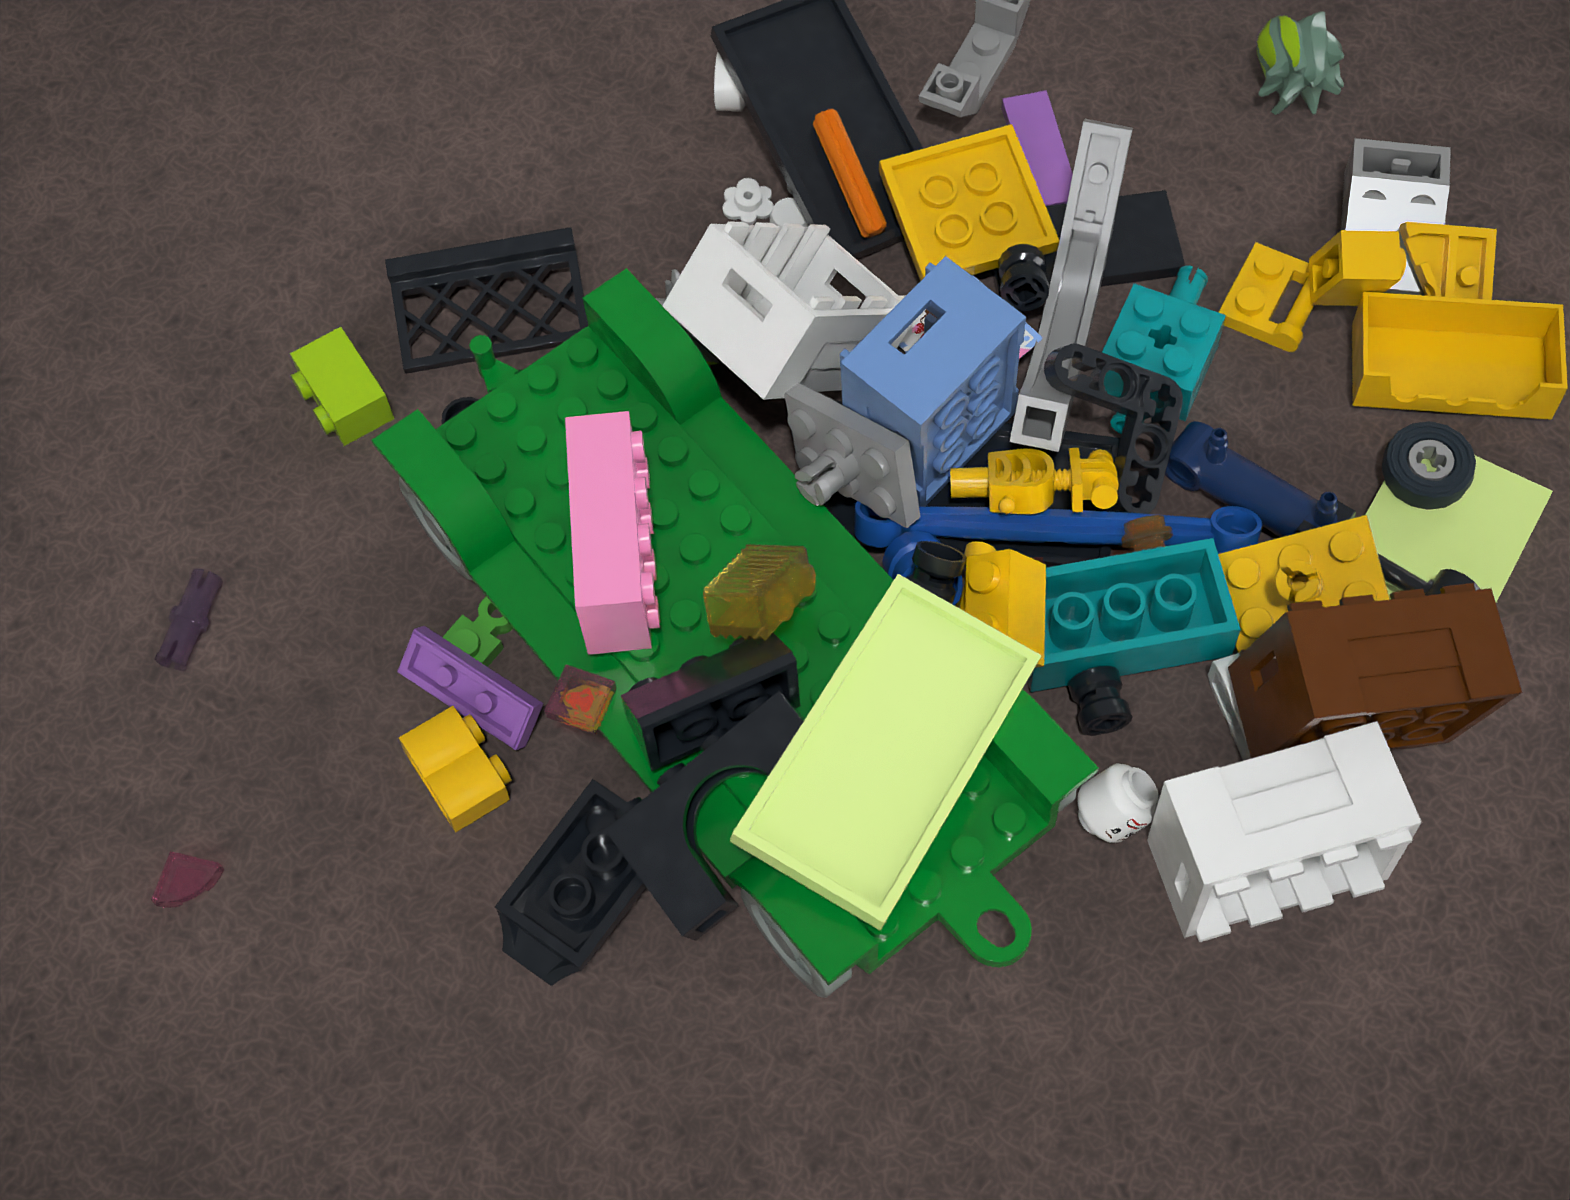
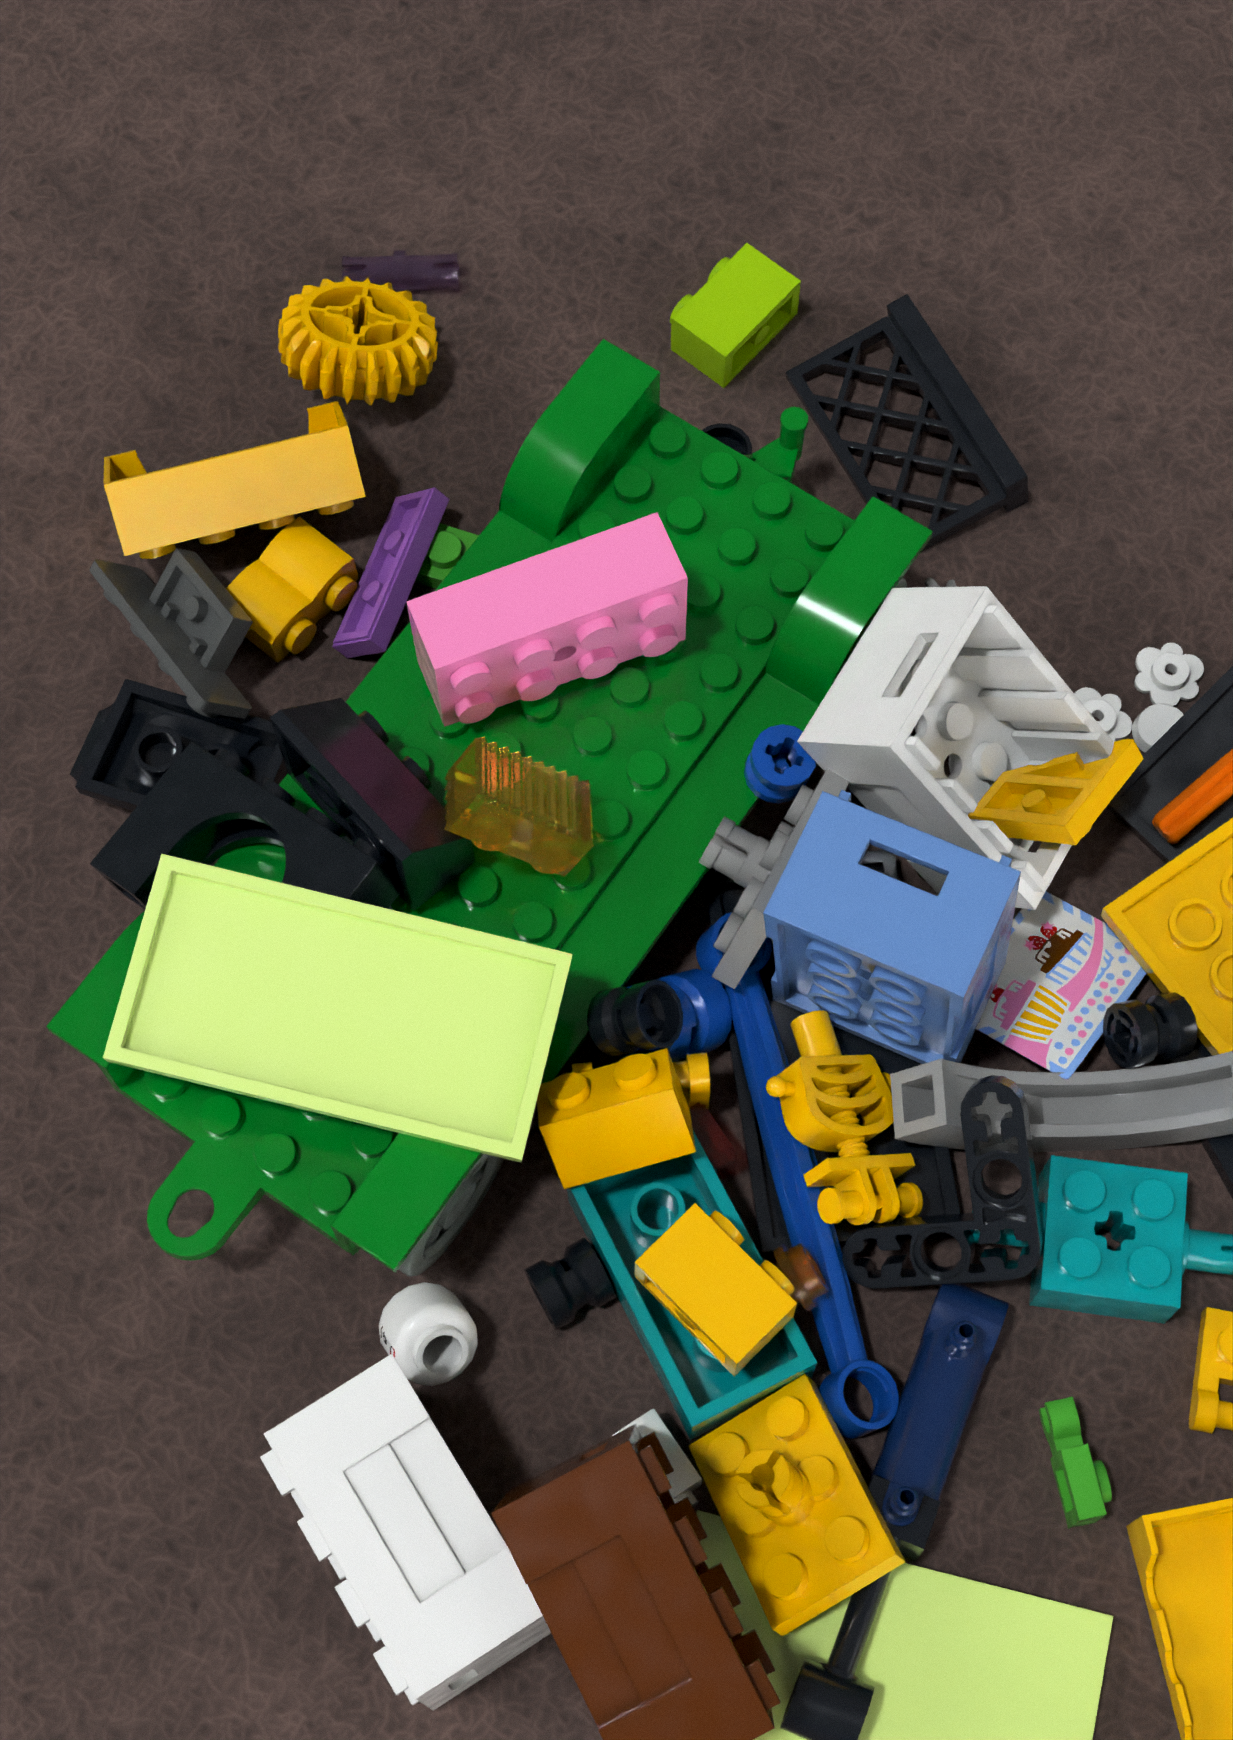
camera: 70 degrees right, 5 degrees up
clear pink tile [151,851,224,908] -> none
tile [545,664,617,735] -> none
black bush [1382,421,1476,510] -> none
none -> dark grey bracket [89,548,253,719]
none -> yellow piece [104,401,366,559]
none -> yellow gear [278,276,438,406]
none -> yellow brick [635,1203,797,1377]
none -> blue wheel [744,724,816,804]
none -> yellow wing [968,739,1144,845]
none -> bright green plate [1039,1397,1112,1529]

